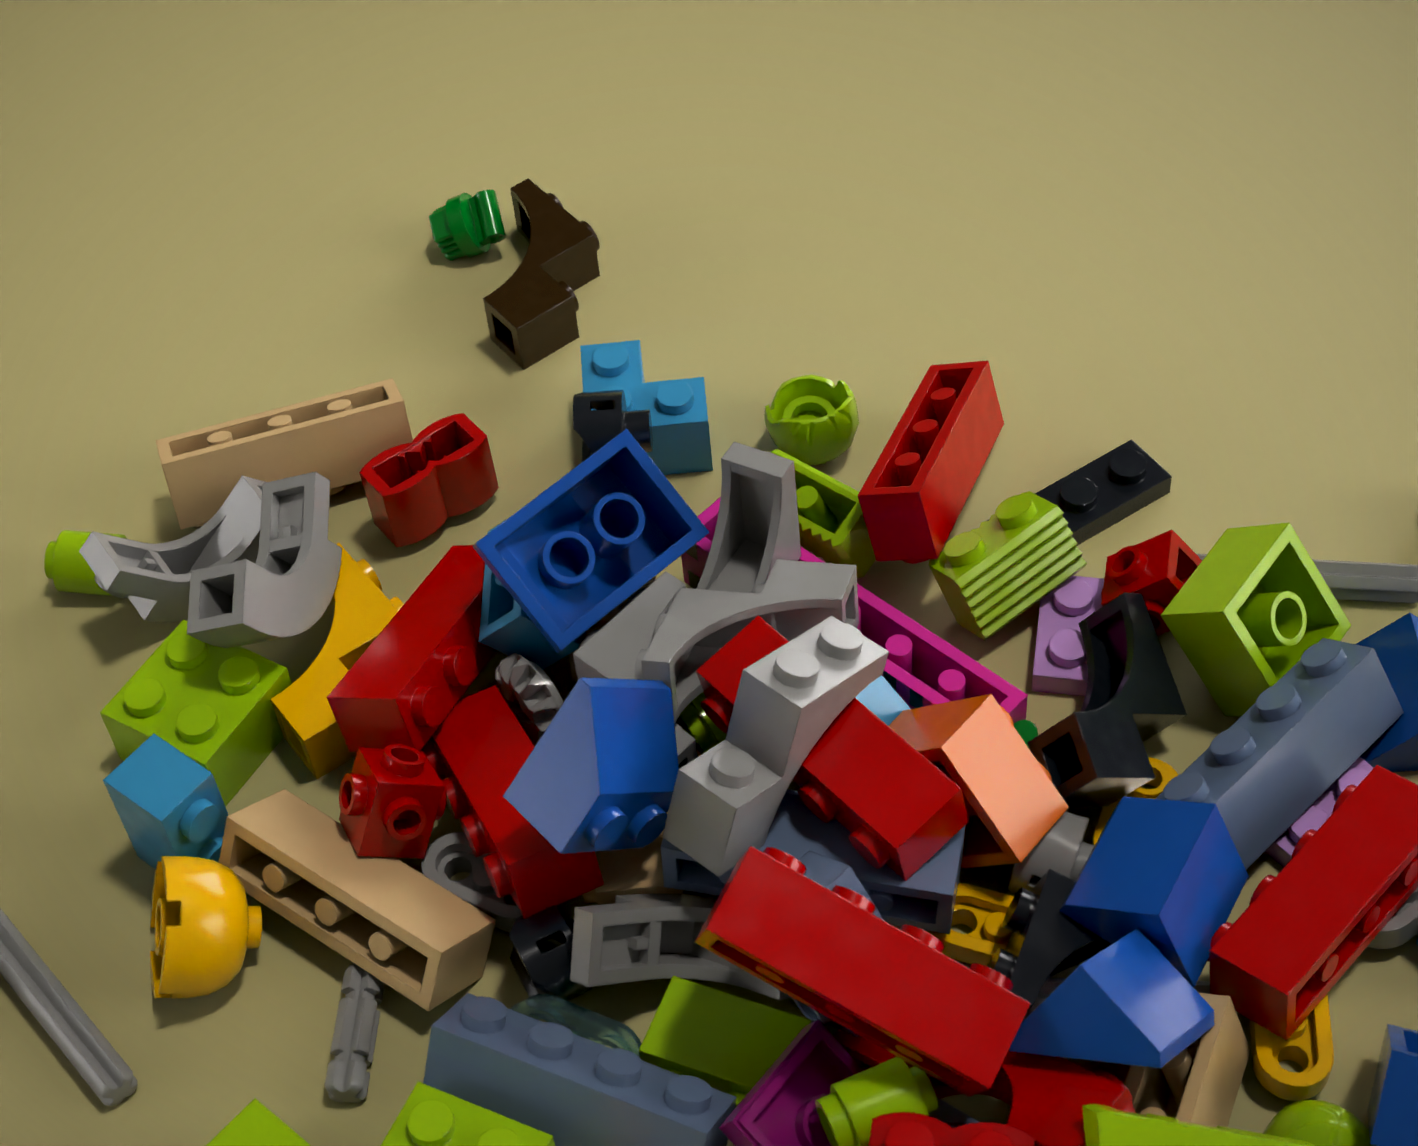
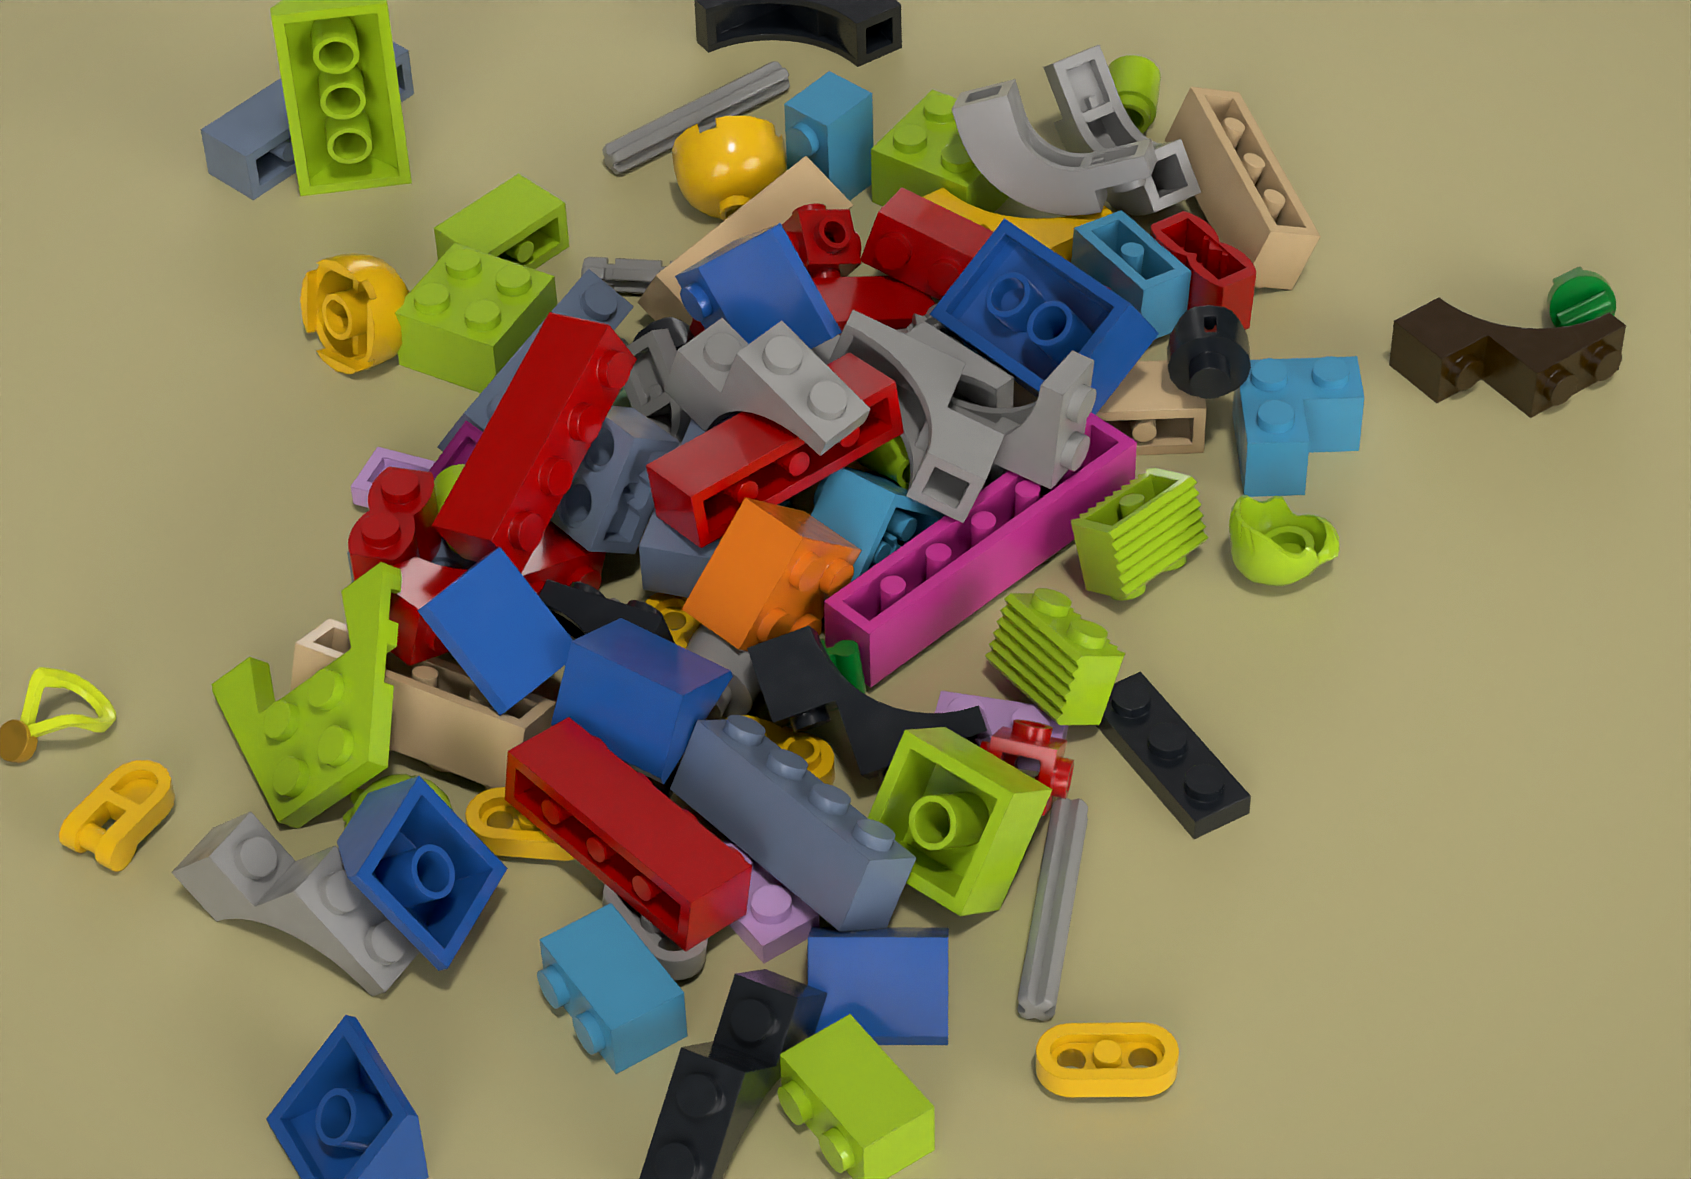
camera: 90 degrees right, 5 degrees down
red brick [858,361,1004,564] -> none
none -> dark azure brick [1071,210,1191,339]

